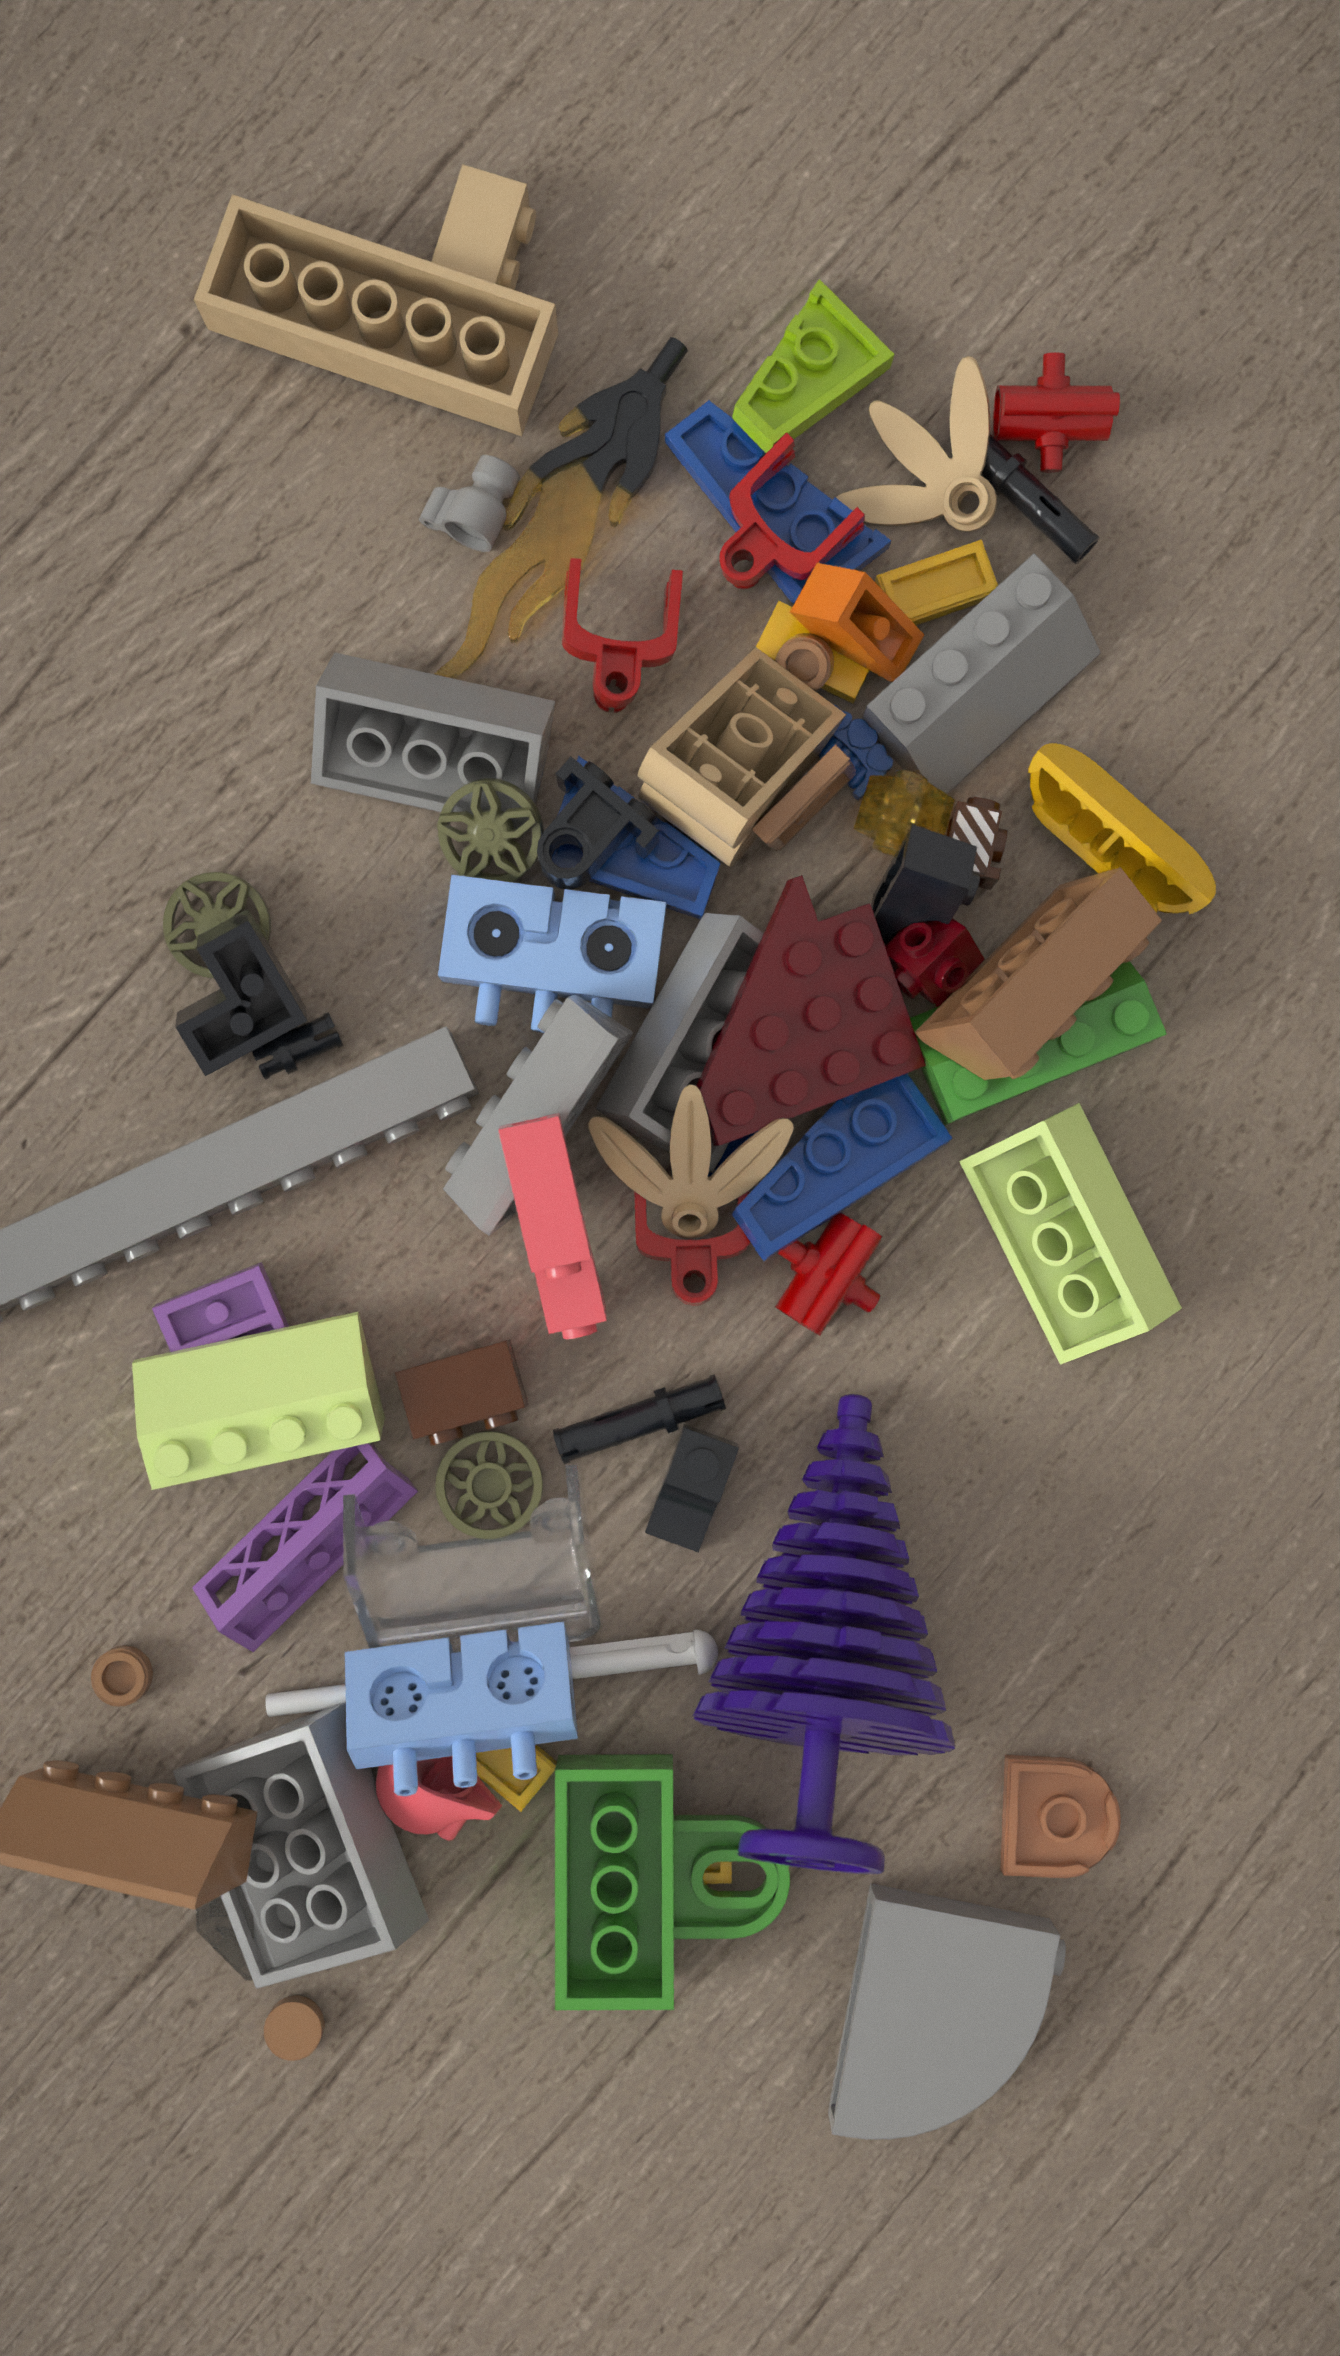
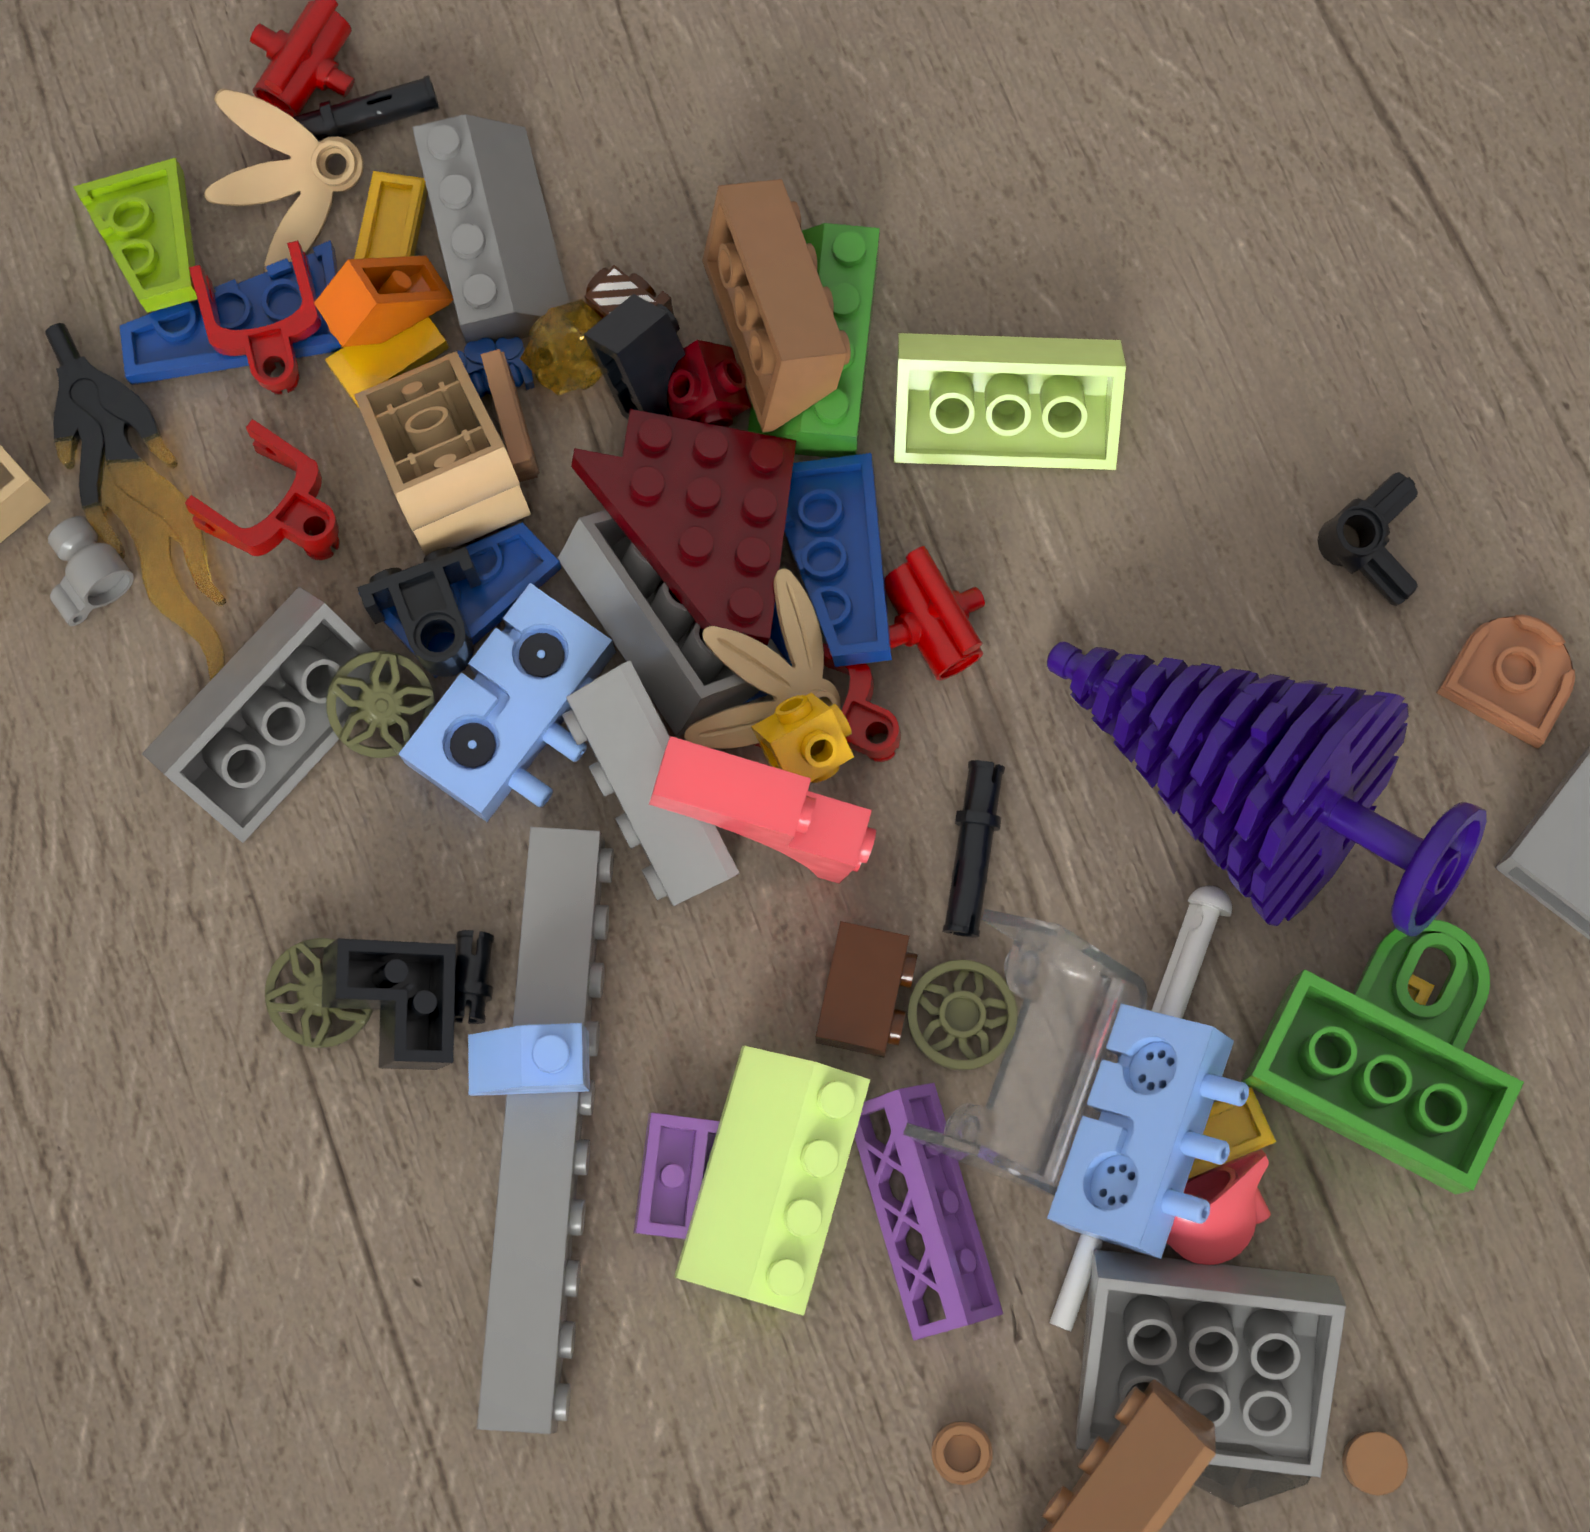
camera: 55 degrees left, 10 degrees down
black arch [645,1424,739,1553] -> none
medium nougat tile [775,633,834,691] -> none
yellow brick [1028,743,1216,914] -> none
none -> light blue slope [468,1023,590,1096]
none -> yellow brick [751,693,854,783]
none -> black axle [1317,472,1418,606]

